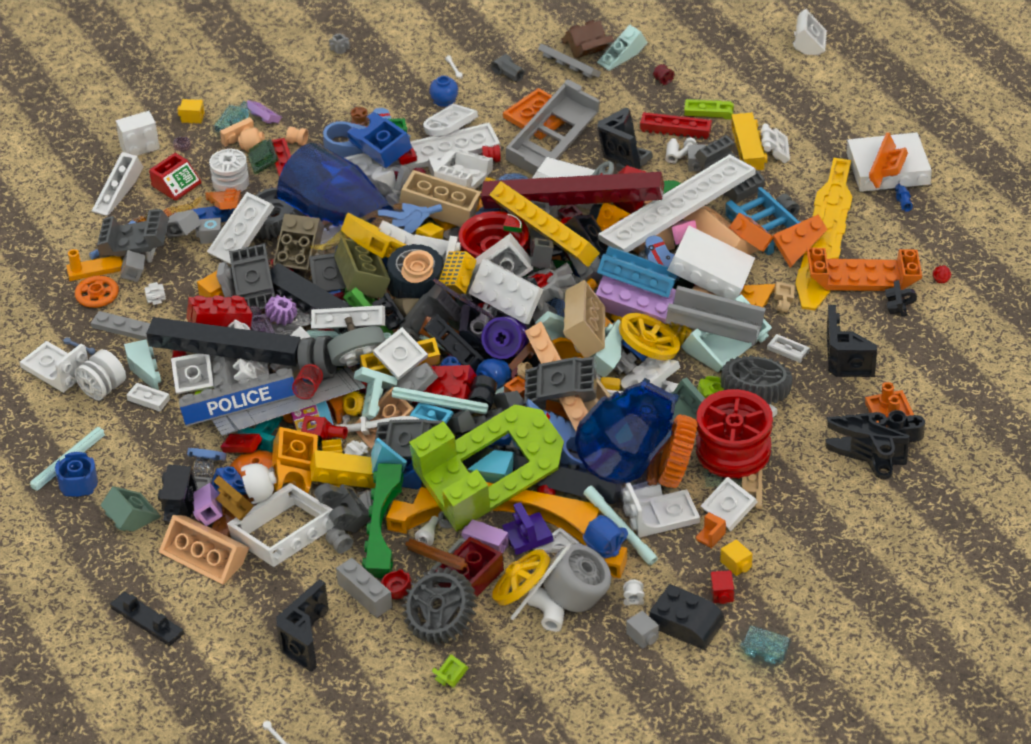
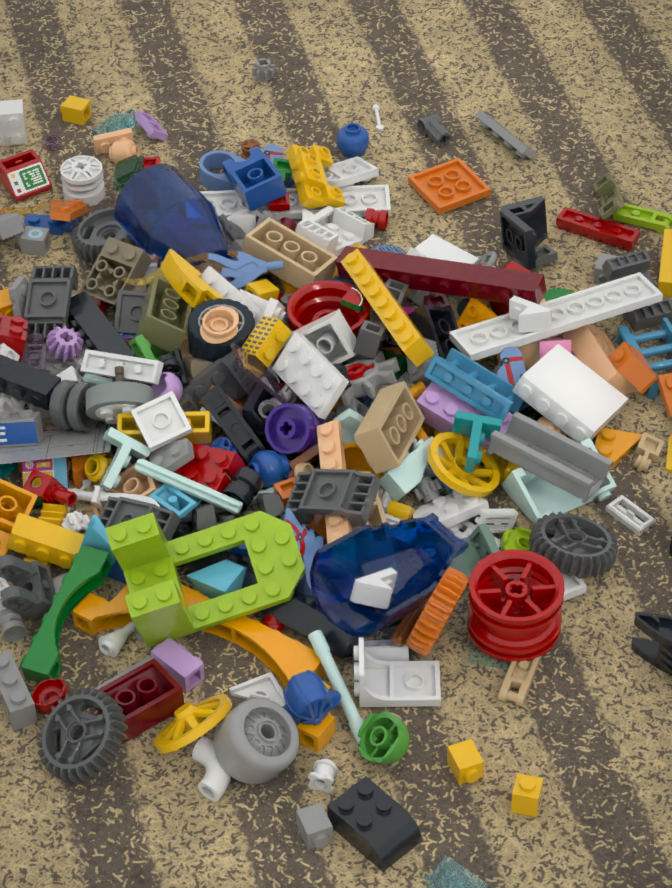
camera: 15 degrees right, 0 degrees up
white plate [207,192,274,265] -> none
light nougat wheel [286,126,308,146] -> none
red piece [292,364,323,400] -> none
dark orange axle [405,538,467,570] -> none
lime bracket [431,654,469,687] -> none
dark purple bracket [502,502,554,555] -> none
light grey piece [506,80,600,175] -> none
white piece [510,544,571,620] -> none
reddish brown bracket [561,20,614,59] -> none
light aqua slope [597,25,648,71] -> none
dark red wheel [653,64,675,85] -> none
white plant [665,138,697,163] -> none
orange panel [696,512,726,548] -> none
white plate [701,477,758,532] -> none
red brick [710,570,734,604] -> none
none -> lavender hair [152,372,183,402]
none -> yellow bracket [286,143,346,209]
none -> white slope [350,568,398,609]
none -> bright green cylinder [357,711,410,765]
none -> teal bracket [452,410,502,473]
none -> white tile [471,509,518,533]
none -> white slope [509,296,552,333]
none -> yellow brick [511,773,543,817]
none -> olive slope [593,172,624,220]

